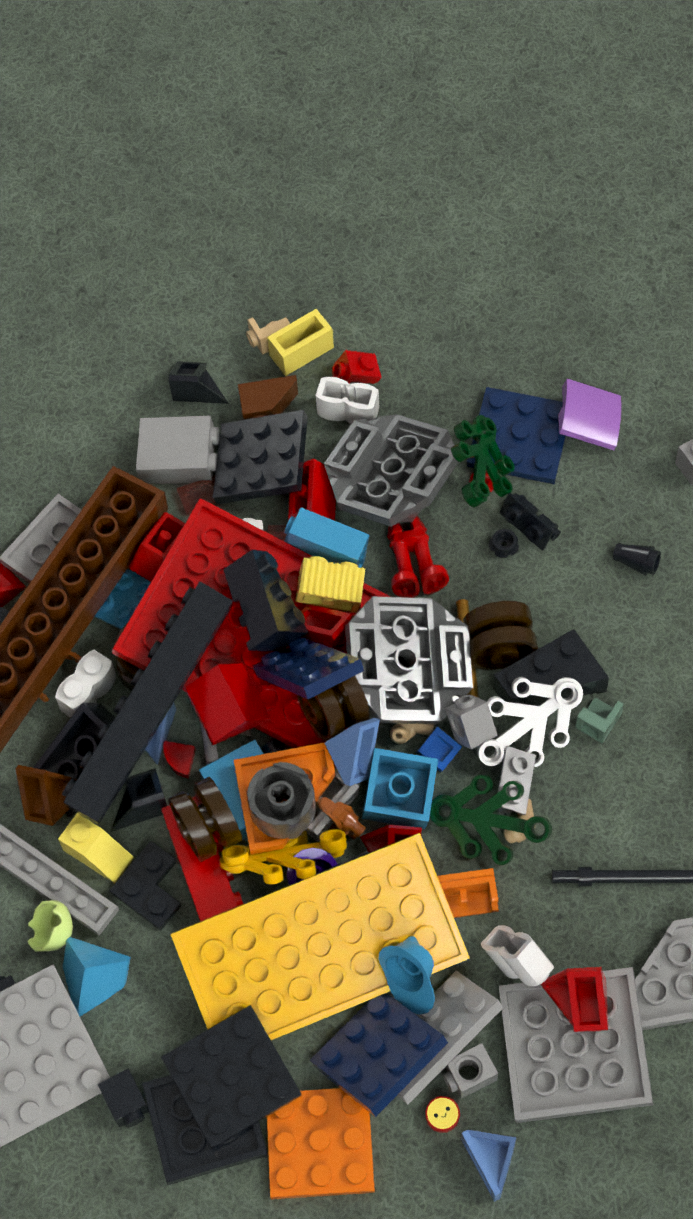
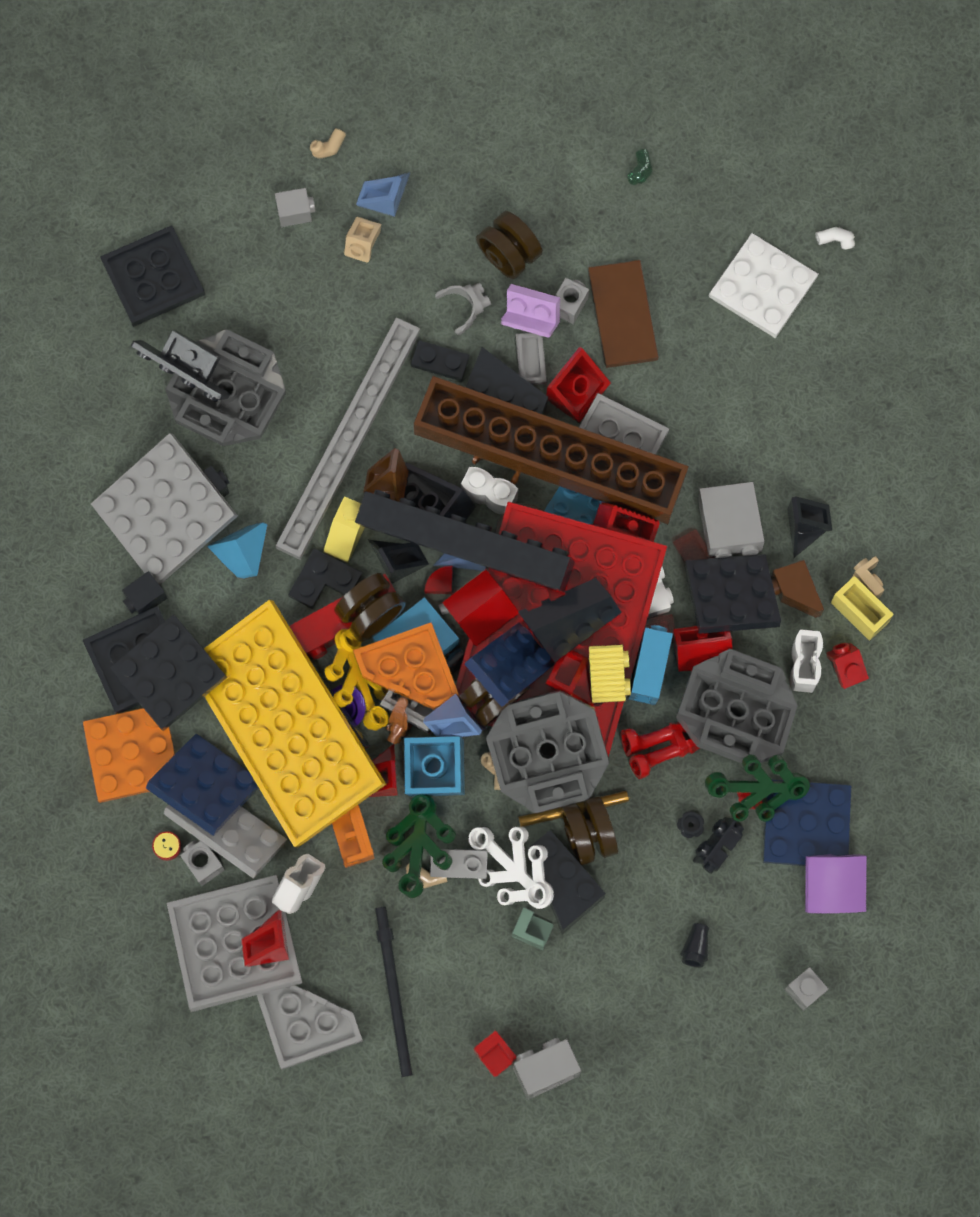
camera: 75 degrees right, 10 degrees up
yellowish green hair [28,900,73,952] -> none
dark grey brick [247,762,316,839] -> none
dark azure piece [378,936,435,1015] -> none
blue plate [416,726,462,773] -> none
light grey brick [445,695,498,749] -> none
medium blue slope [461,1130,516,1202] -> none

